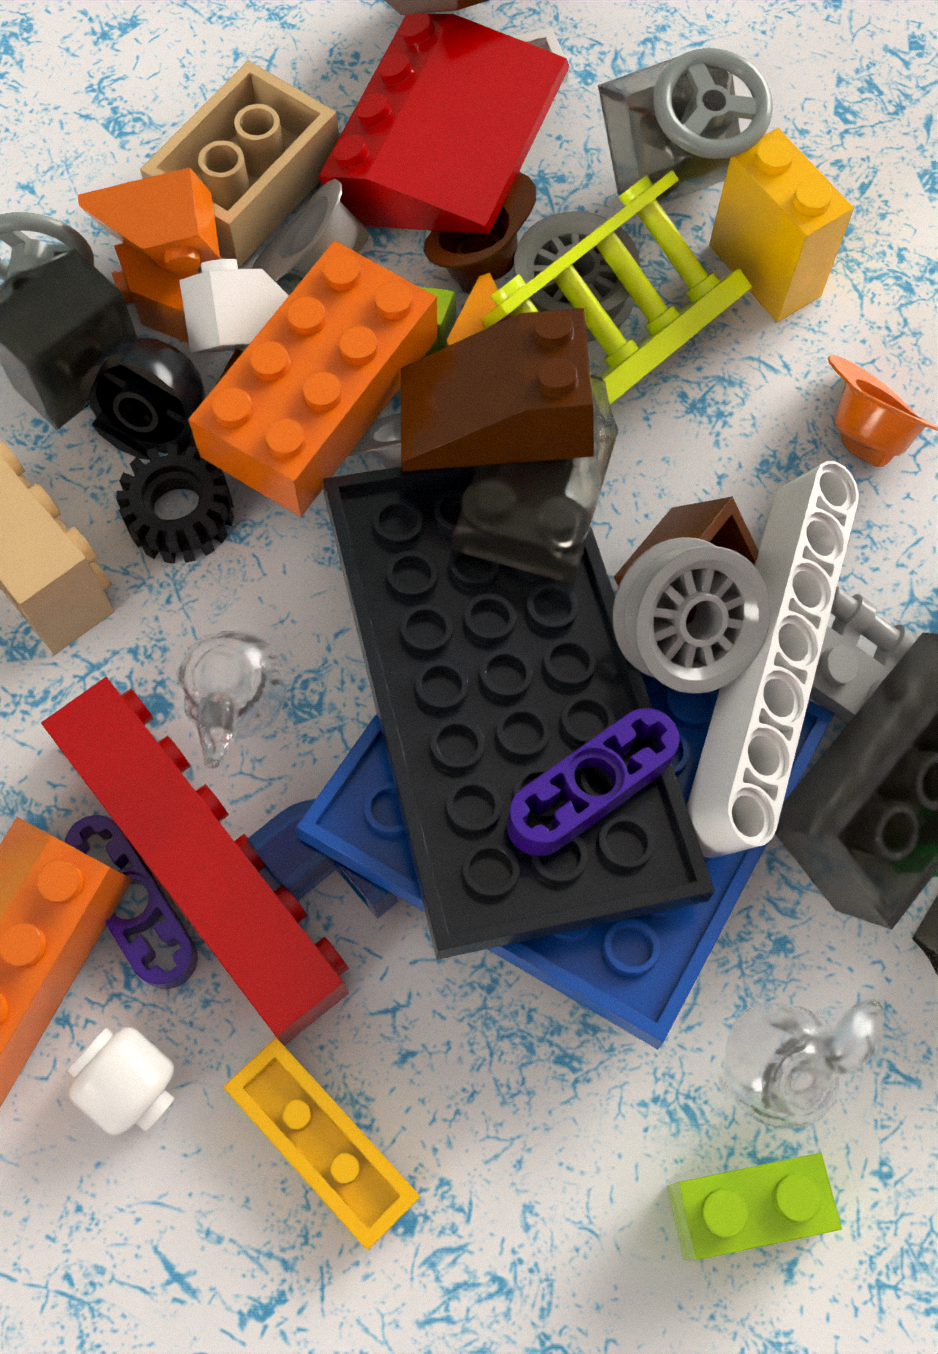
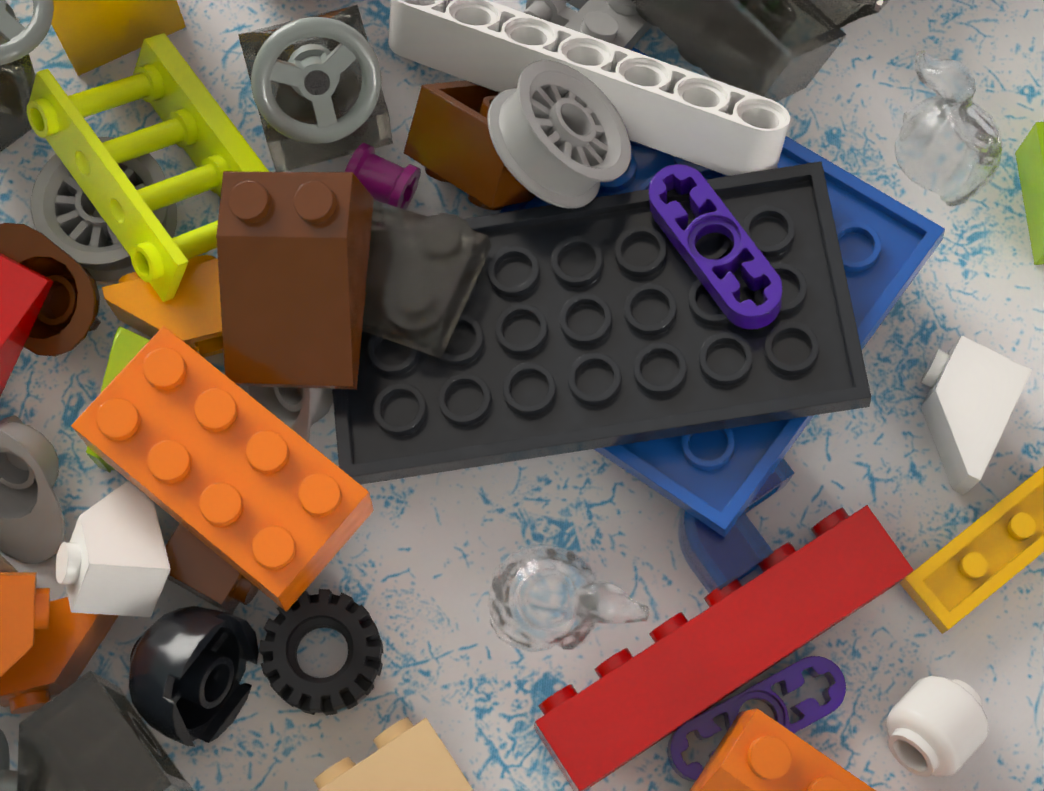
camera: 85 degrees left, 5 degrees up
none -> piece [238,5,393,172]
none -> magenta bush [344,142,421,218]
none -> white slope [920,335,1032,495]

